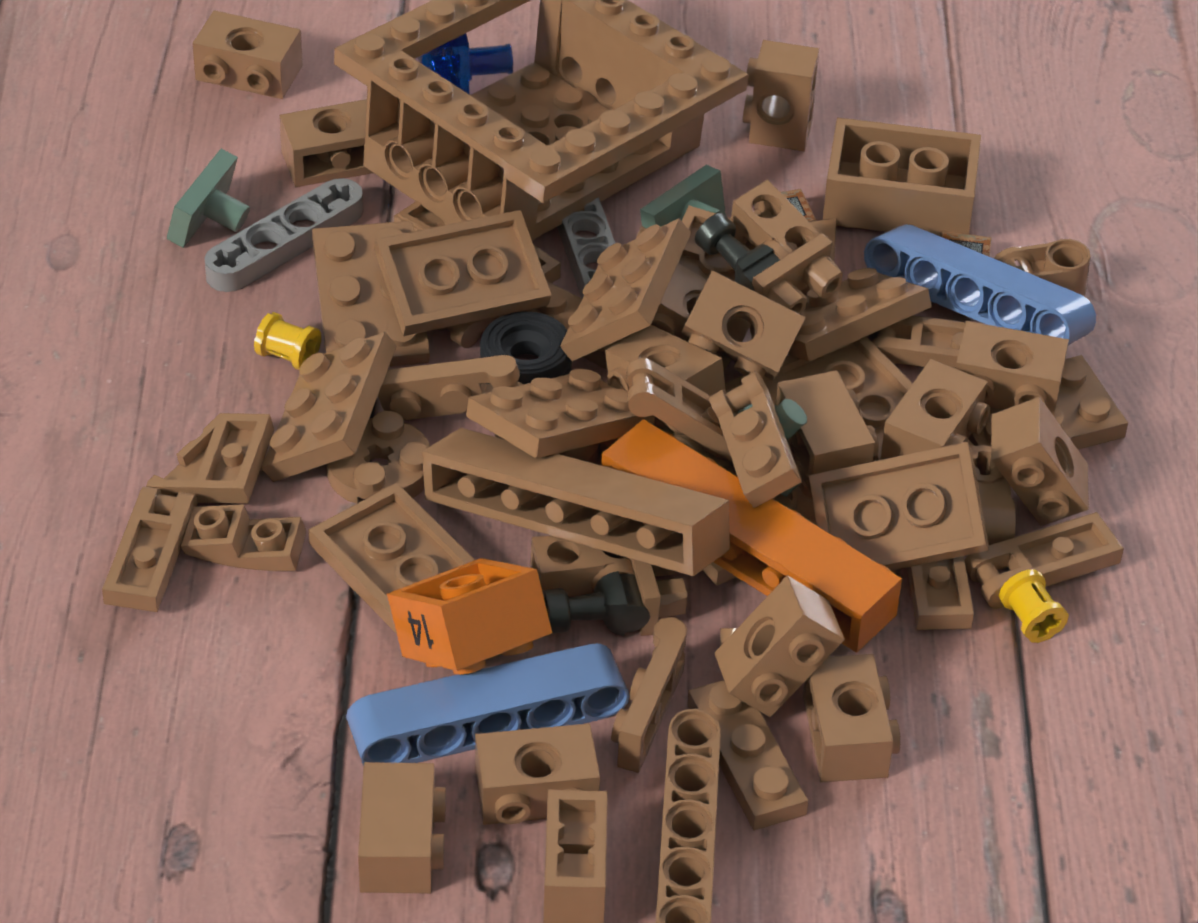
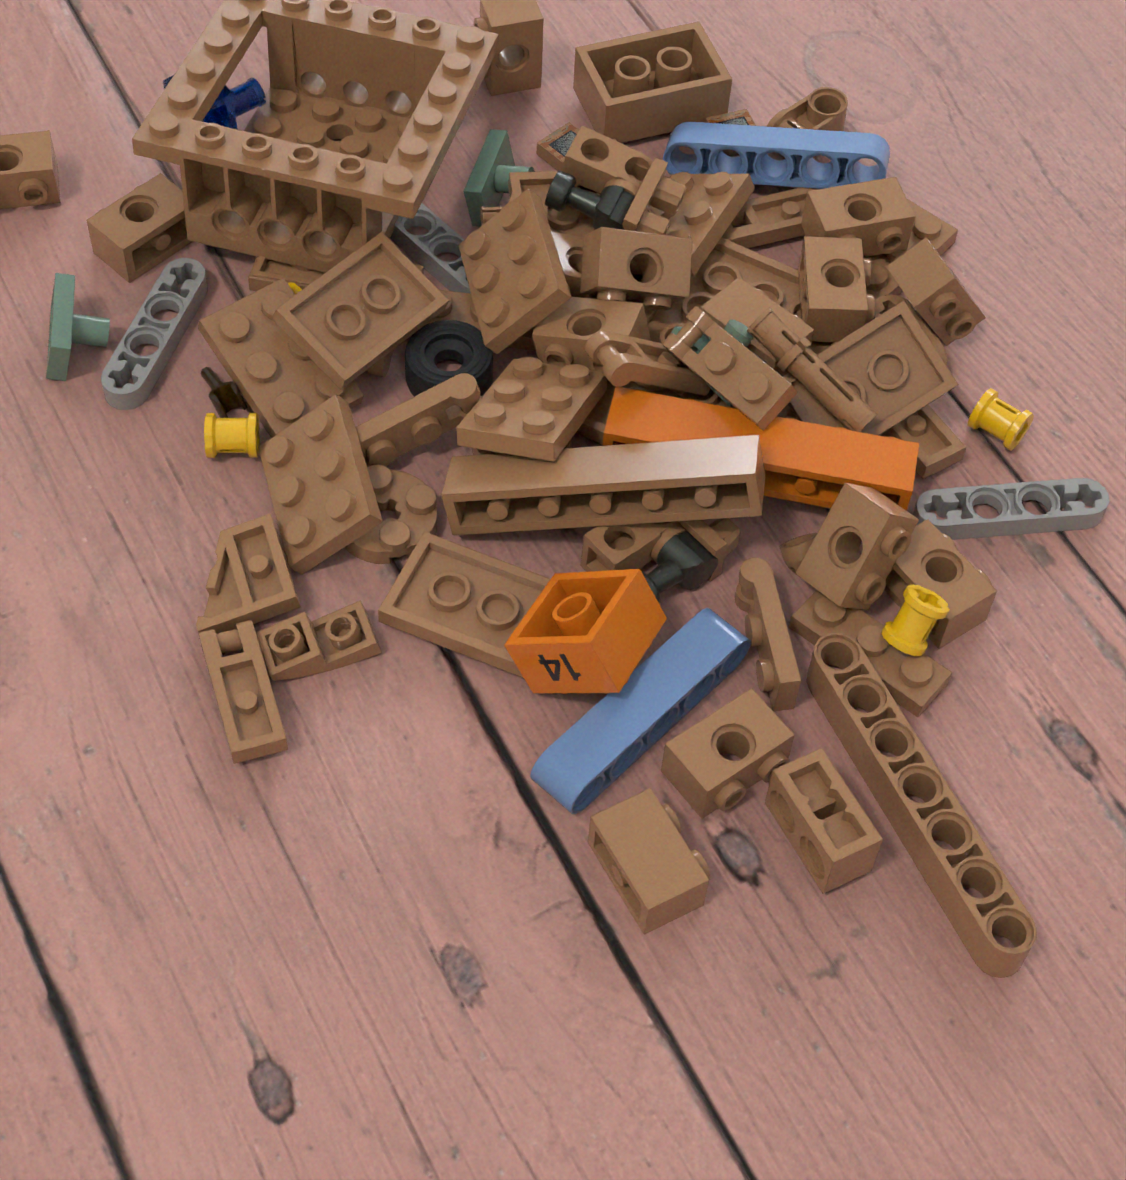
camera: 30 degrees left, 10 degrees up
medium nougat plate [964,512,1124,609] -> none
none -> dark brown hand [201,367,248,418]
none -> medium nougat pin [747,307,878,432]
none -> yellow bush [881,584,950,656]
none -> light grey beam [913,478,1110,540]

